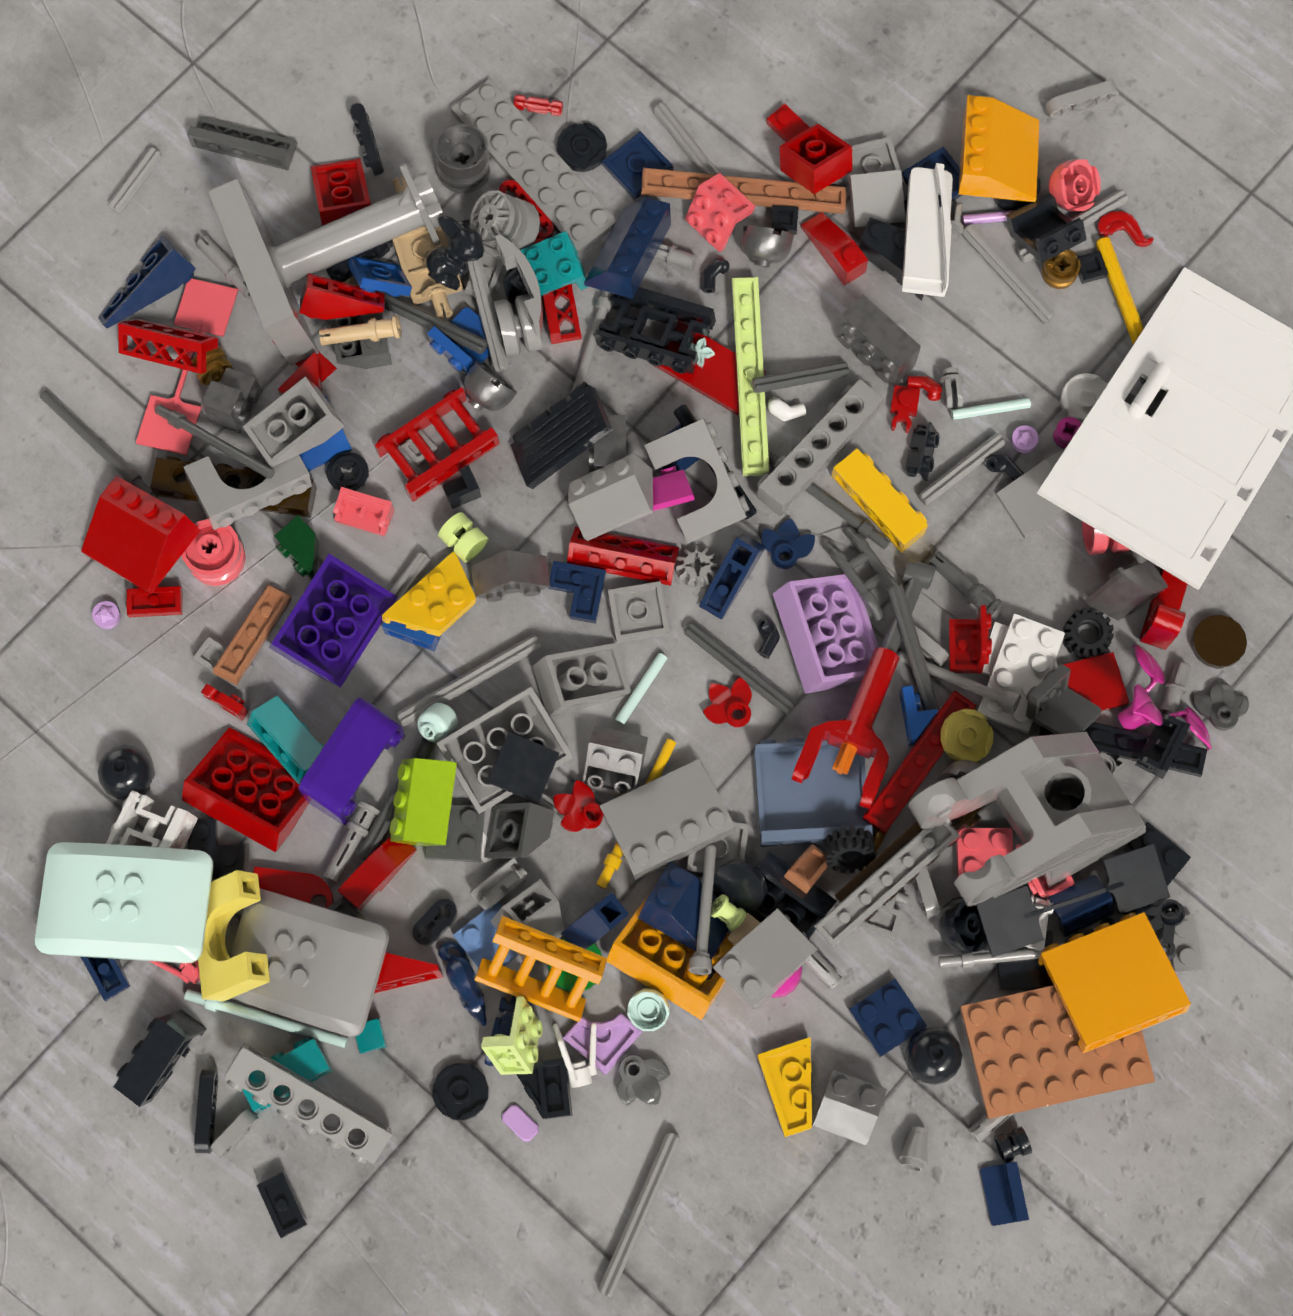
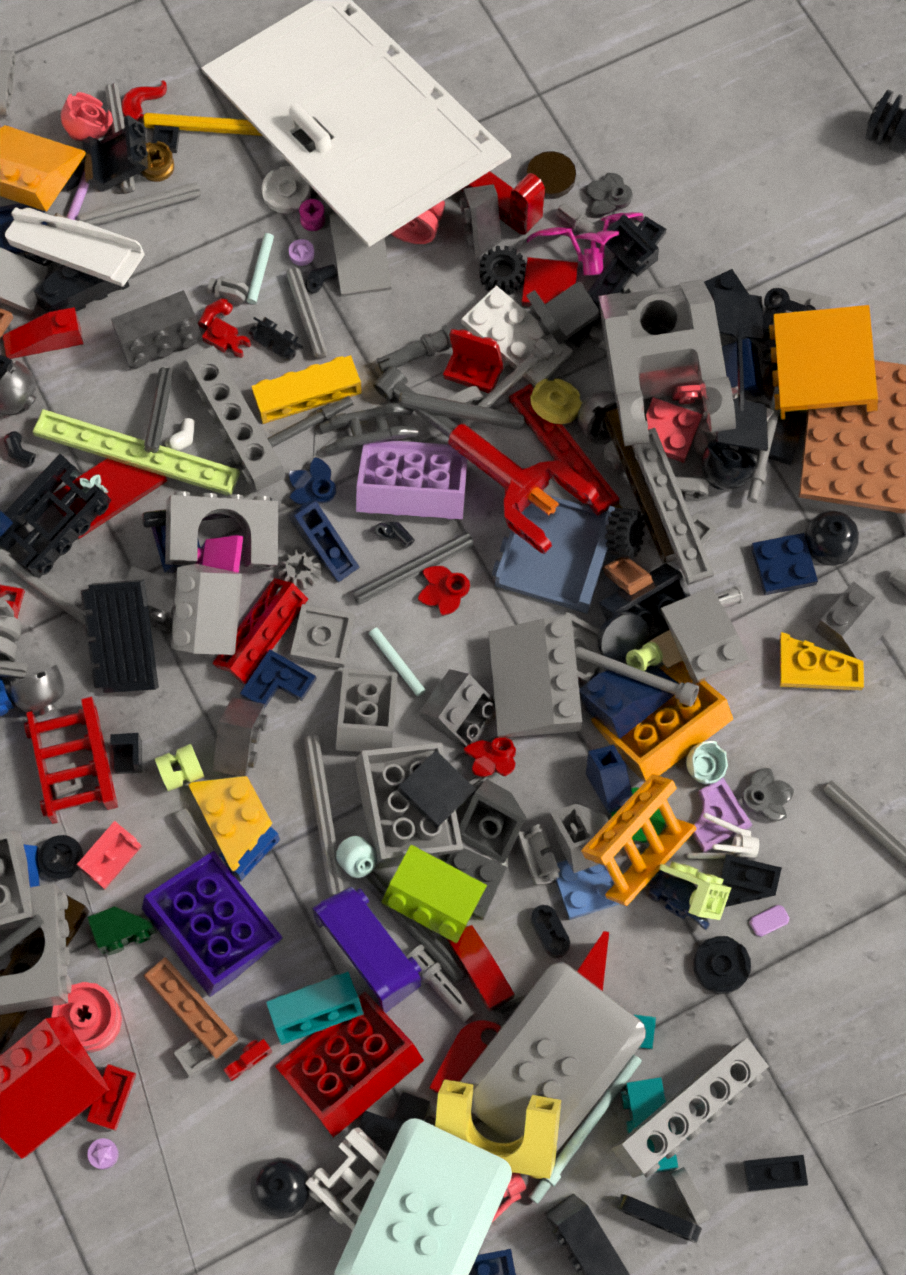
camera: 70 degrees left, 5 degrees down
dark blue animal [438,942,487,1026] -> none
yellow bar [596,739,677,889] -> none
blue slope [899,685,939,746] -> none

